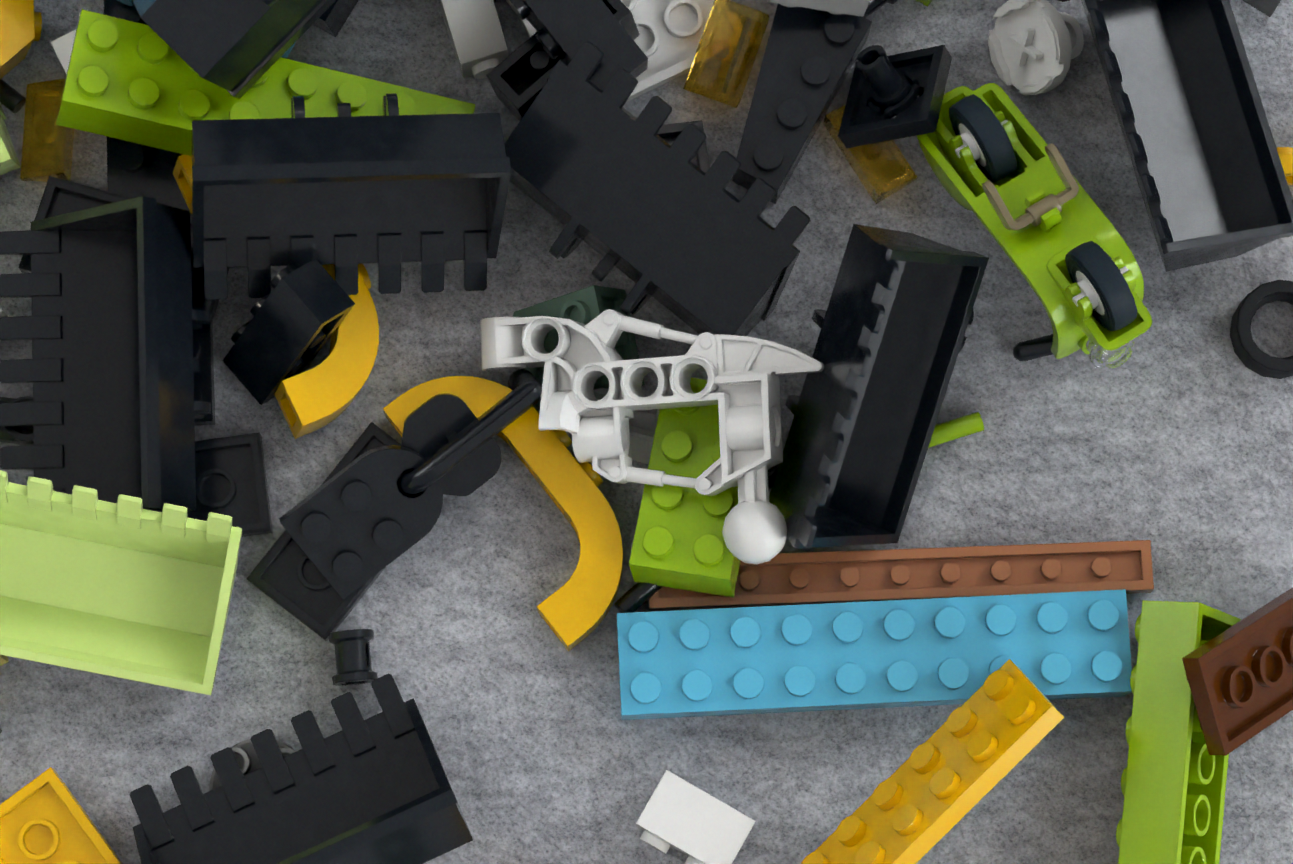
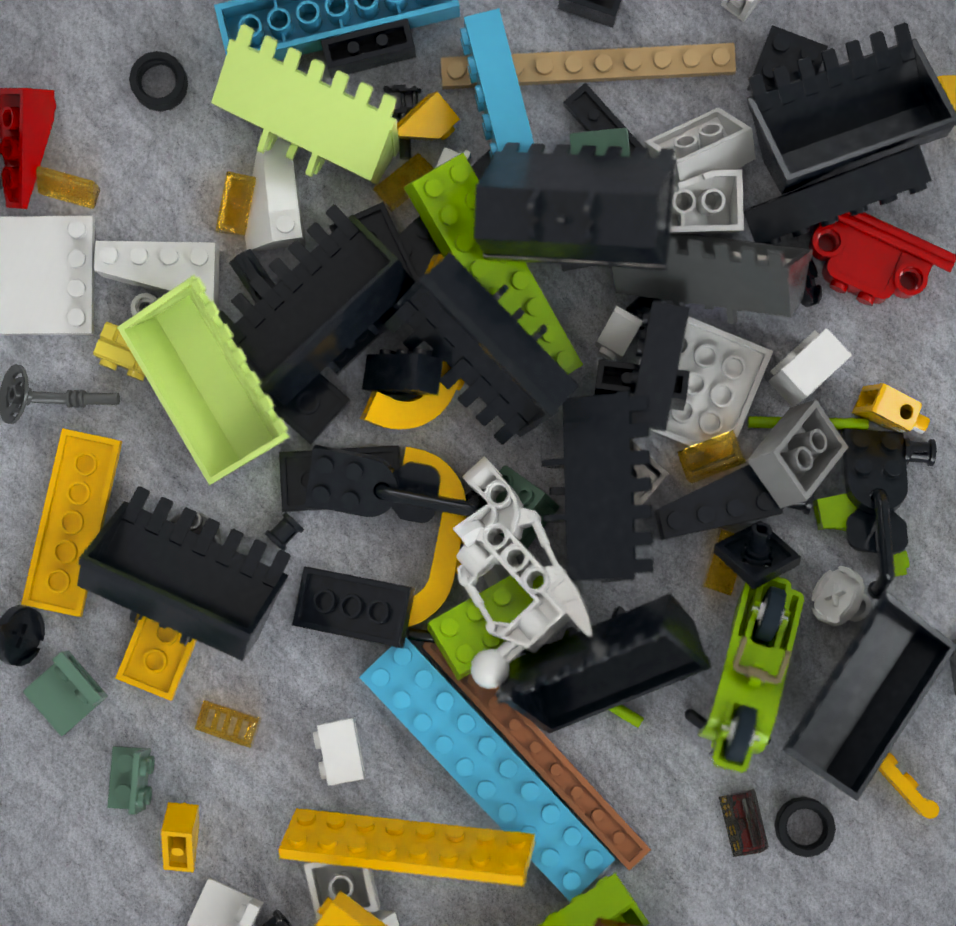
camera: 55 degrees right, 5 degrees up
none -> black tile [292,566,416,648]
none -> clear smoke slope [719,789,769,857]

